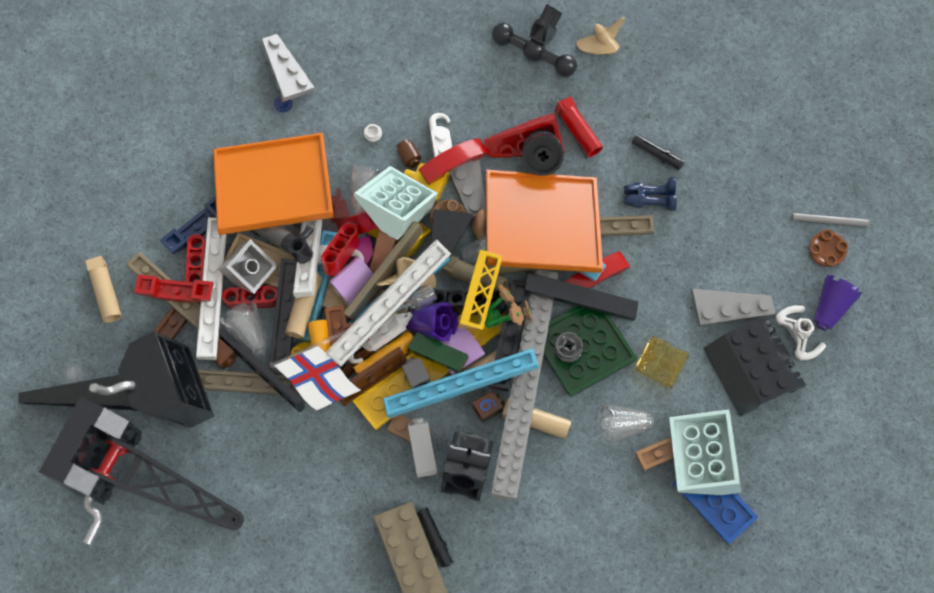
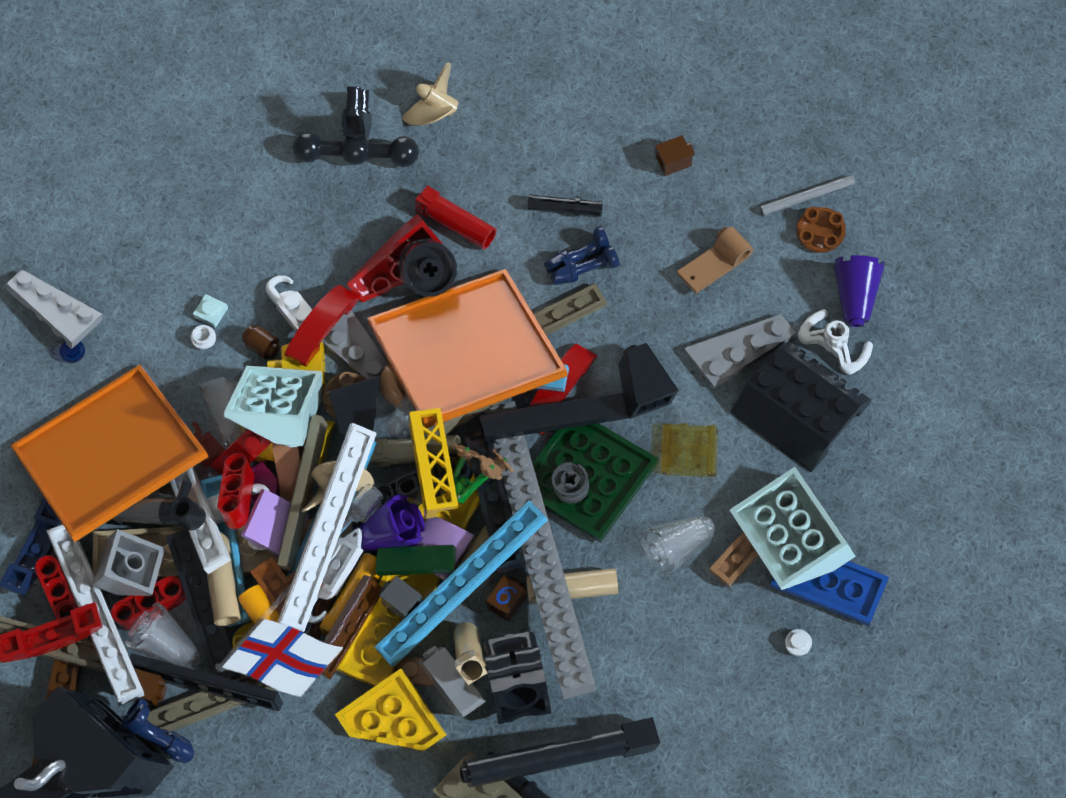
camera: 20 degrees left, 5 degrees down
none -> dark blue piece [122,697,194,763]
none -> light aqua plate [193,294,228,328]
none -> yellow plate [335,668,447,751]
none -> tan piece [453,622,488,685]
none -> black brick [460,717,660,788]
none -> black slope [618,343,679,419]
none -> reddish brown brick [655,135,695,176]
none -> medium nougat door [677,227,754,294]
none -> white plate [785,629,812,656]

